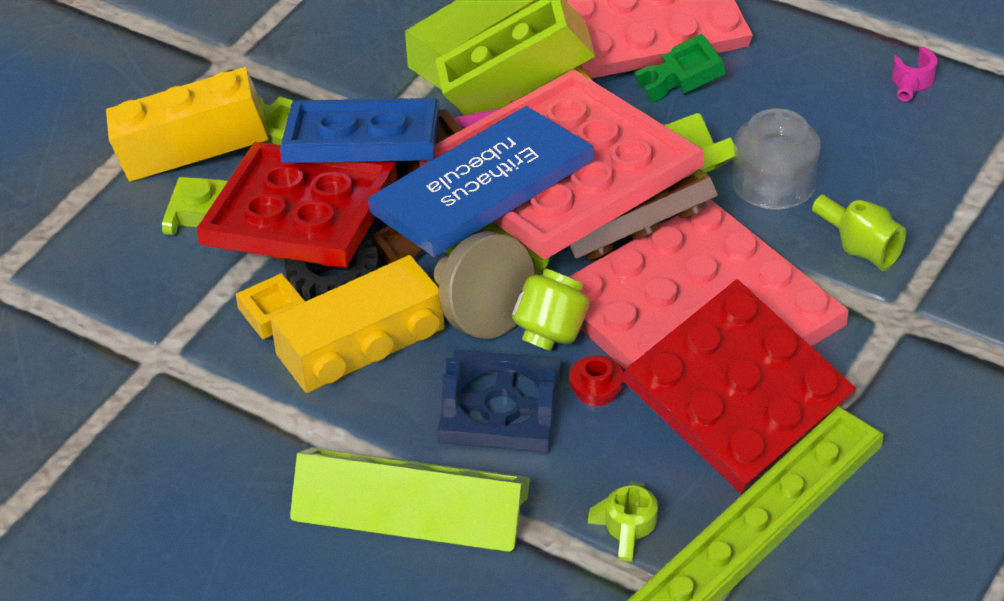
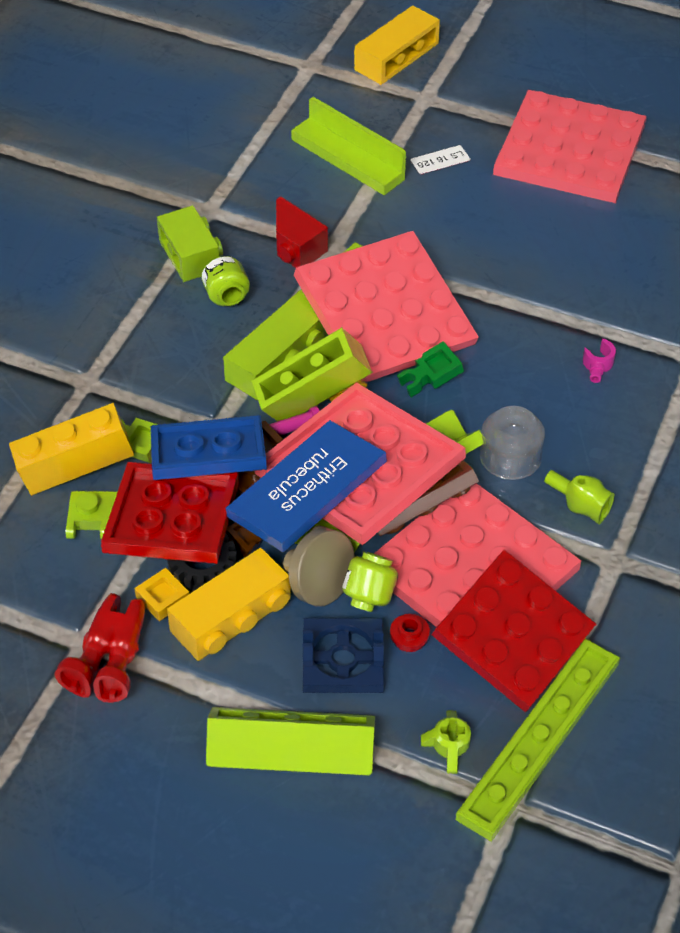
camera: 10 degrees left, 5 degrees up
none -> red piece [55,593,146,703]

